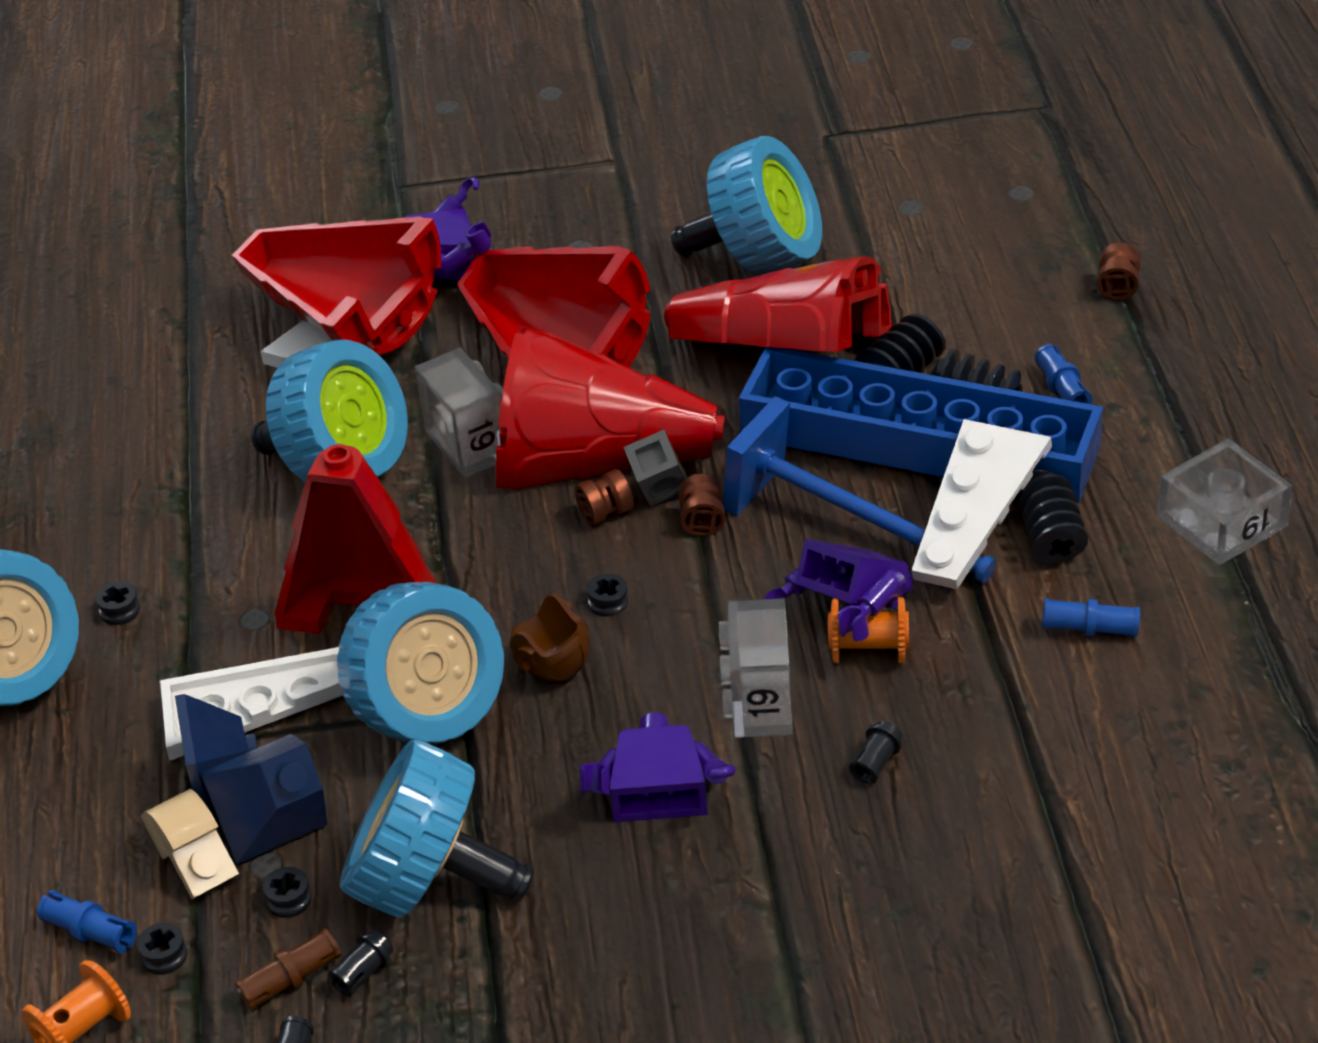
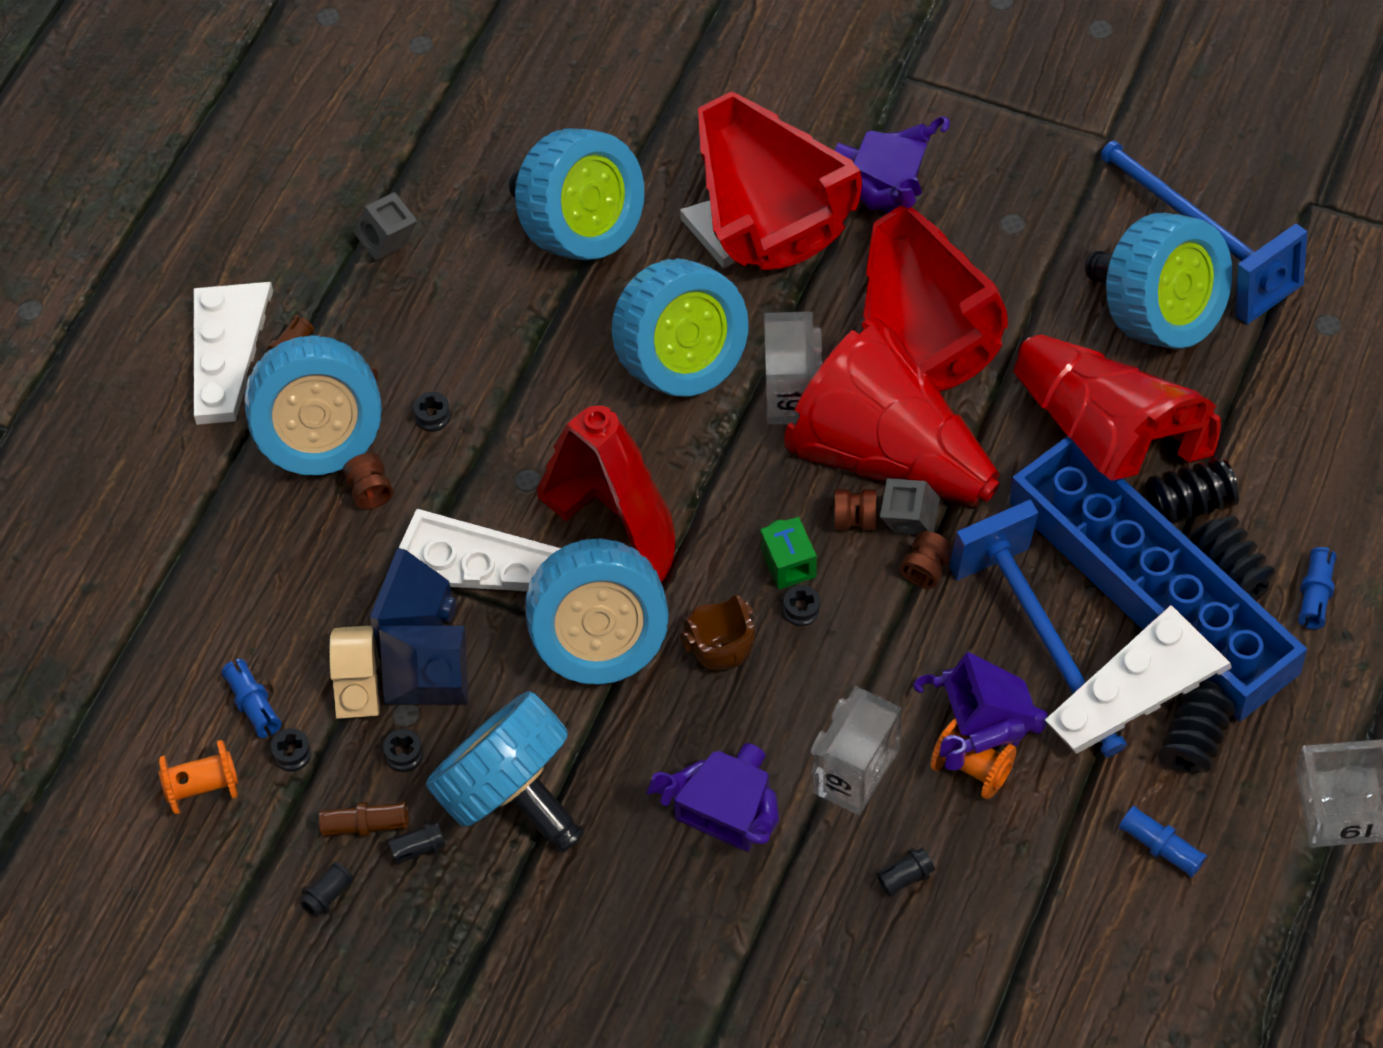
camera: 30 degrees right, 15 degrees up
none -> copper wheel [343,453,394,510]
none -> dark azure wheel [509,128,644,260]
none -> green brick [760,517,817,590]
none -> blue tile [1101,141,1307,325]

